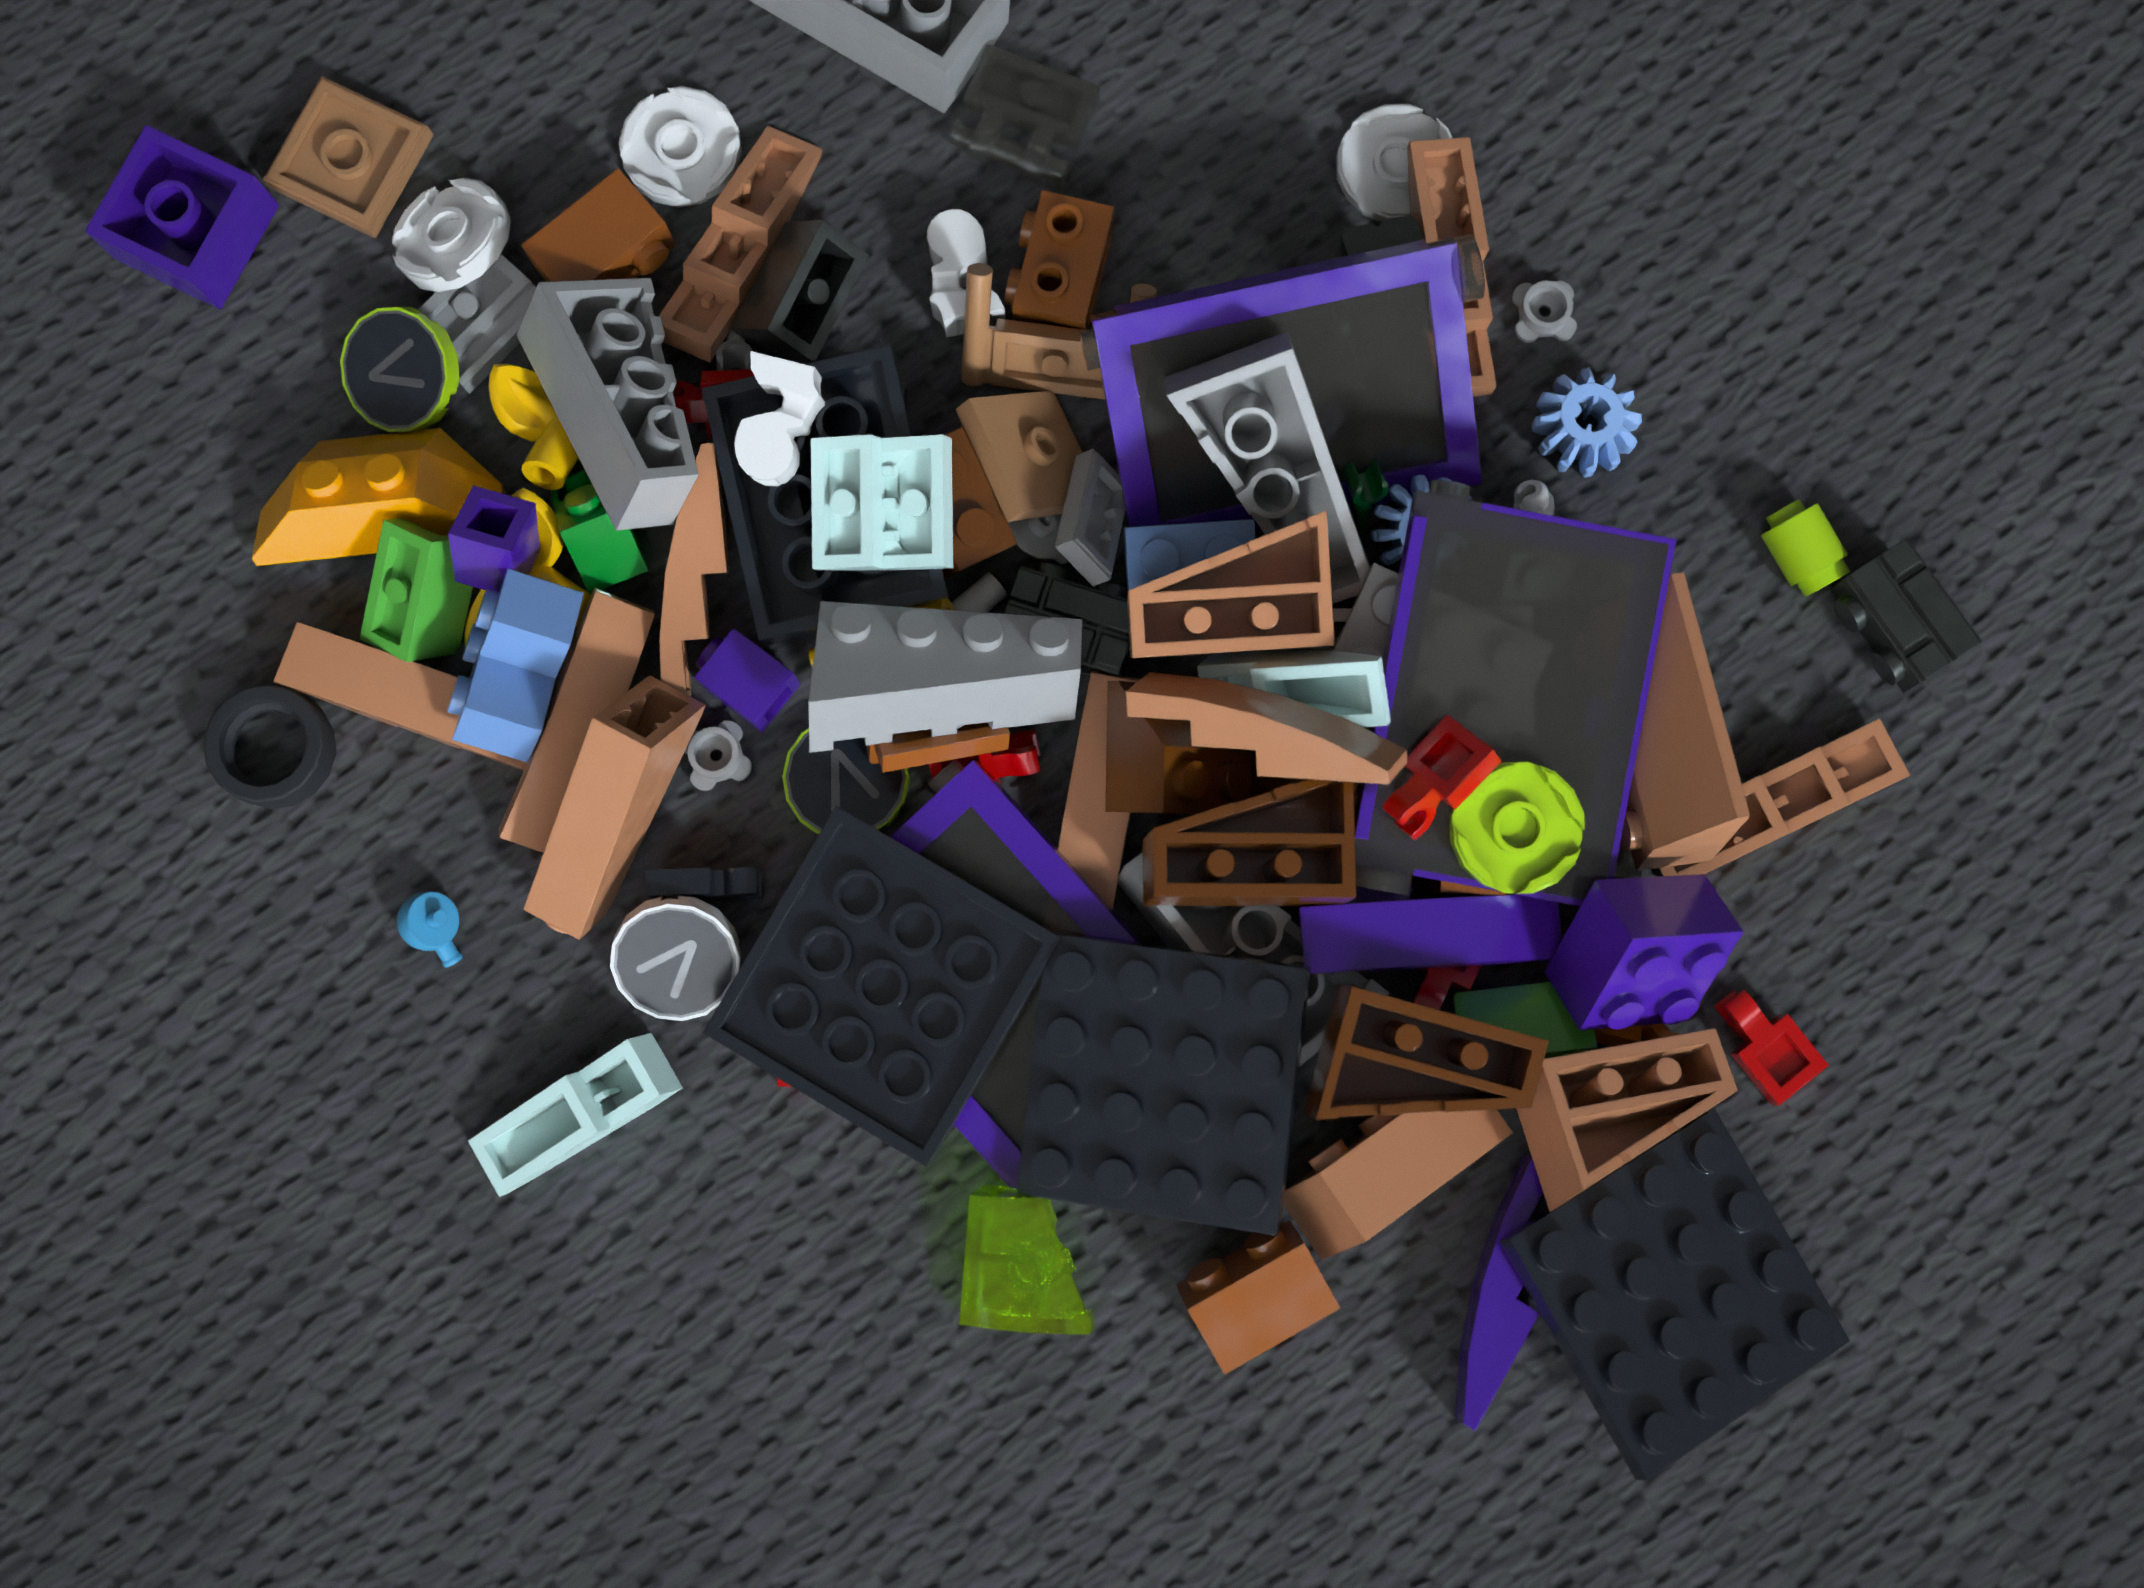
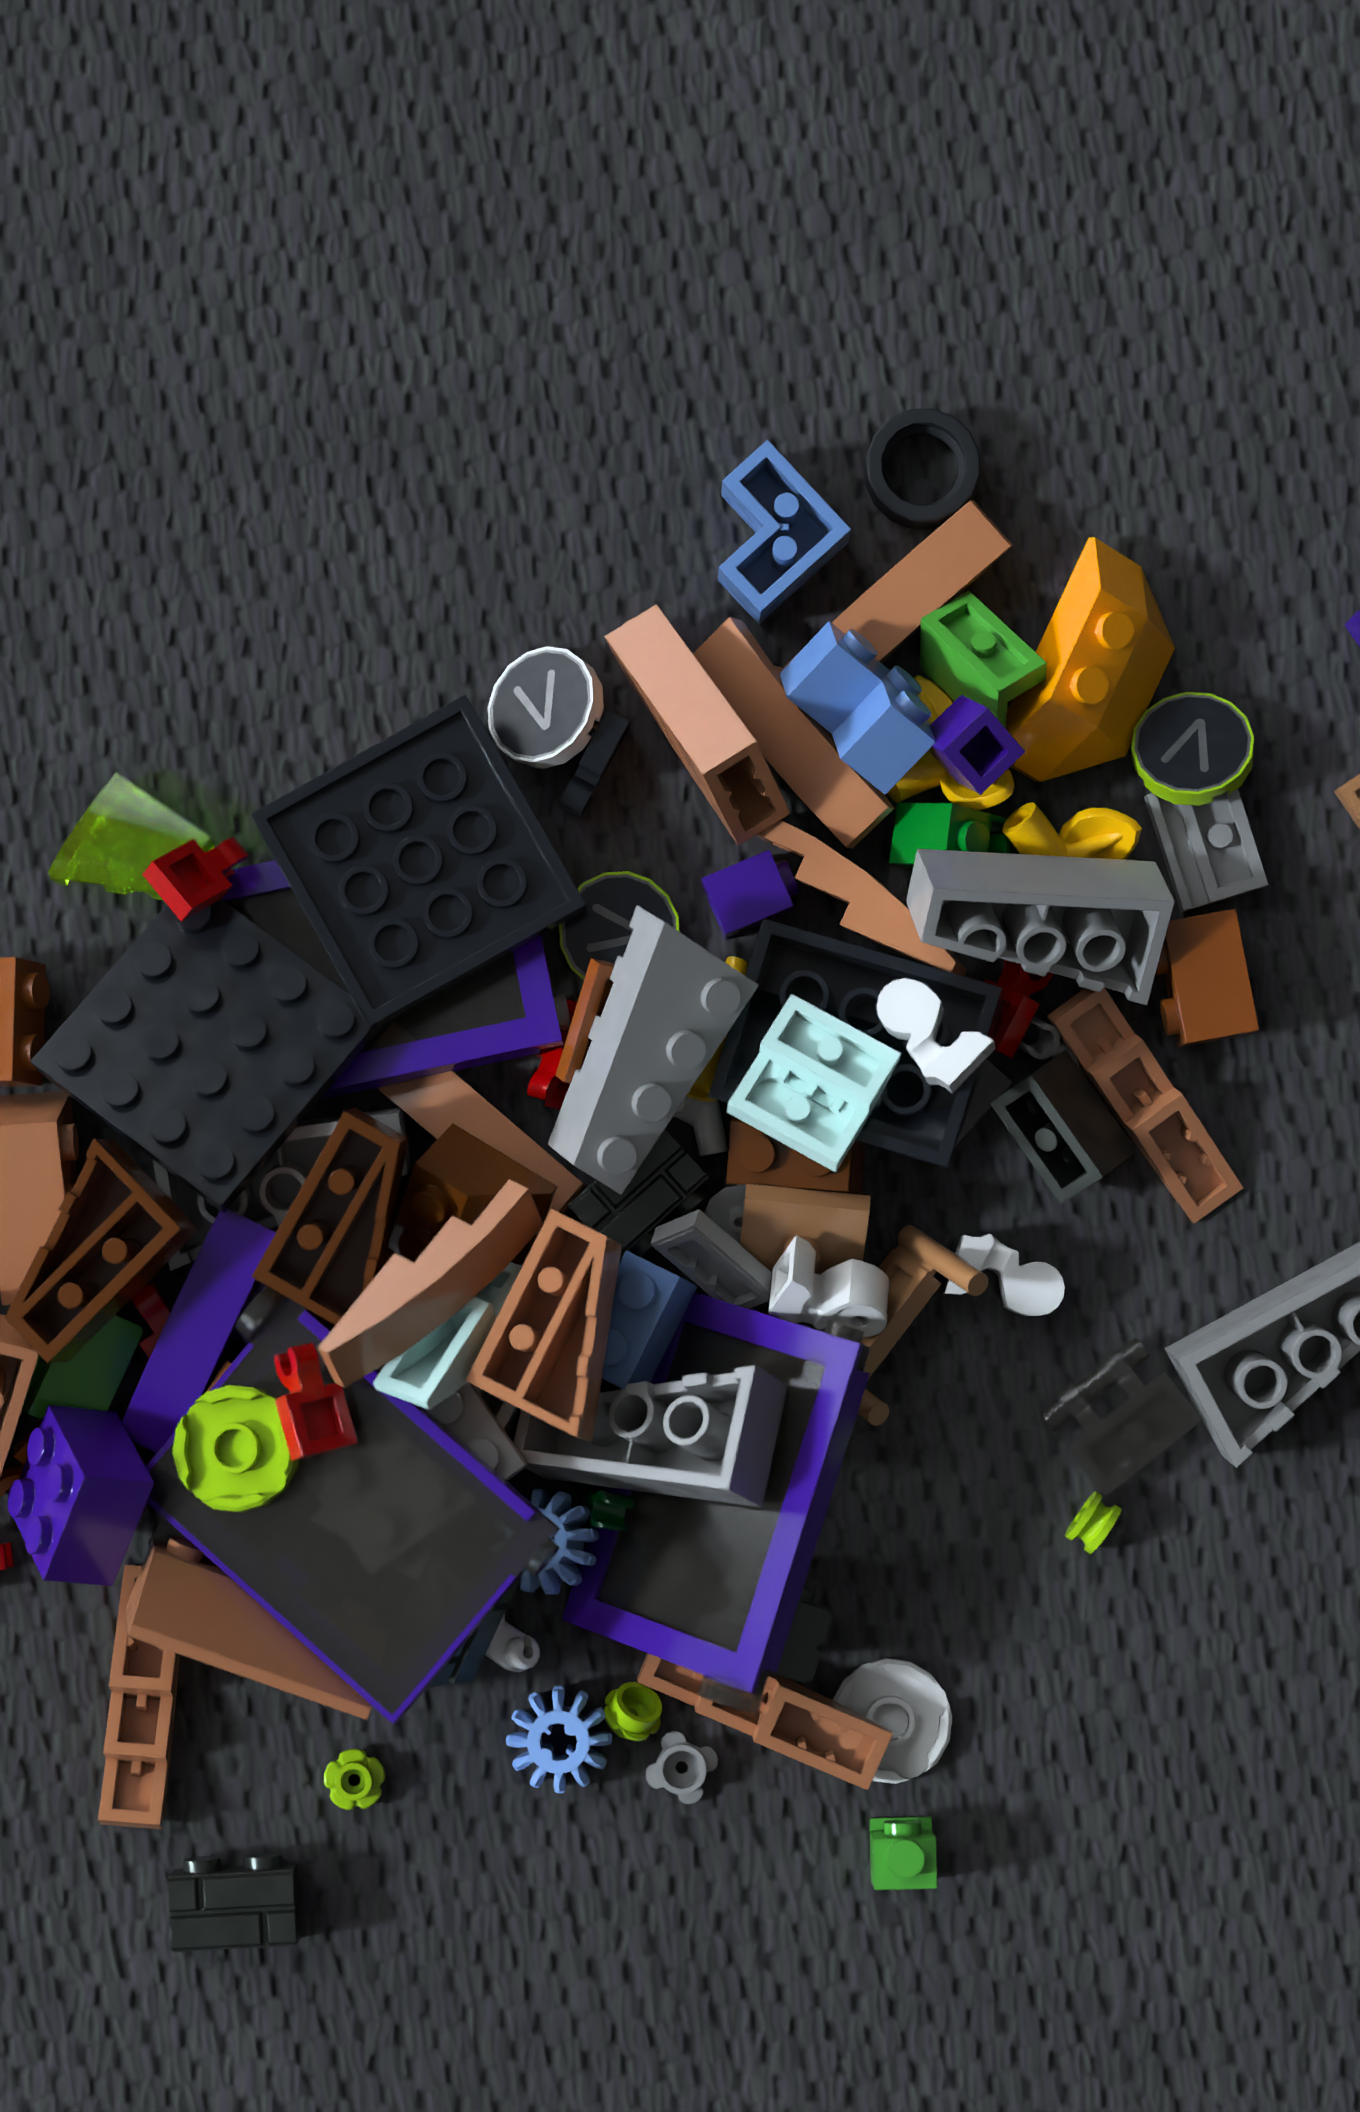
camera: 115 degrees right, 5 degrees up
white tile [392,178,511,292] -> none
dark azure piece [397,891,463,968] -> none
light aqua slope [468,1033,683,1197] -> none
white tile [619,86,742,207] -> none
light grey plate [684,720,752,791] -> none
dark orange brick [1004,190,1114,330] -> none
lime brick [1761,499,1850,597] -> none
none -> red plate [142,837,249,922]
none -> lime plate [324,1748,385,1810]
none -> lime plate [604,1682,662,1741]
none -> medium blue brick [718,440,851,624]
none -> white leg [768,1235,890,1338]
none -> bright green brick [869,1817,937,1890]
none -> lime bush [1065,1491,1122,1554]

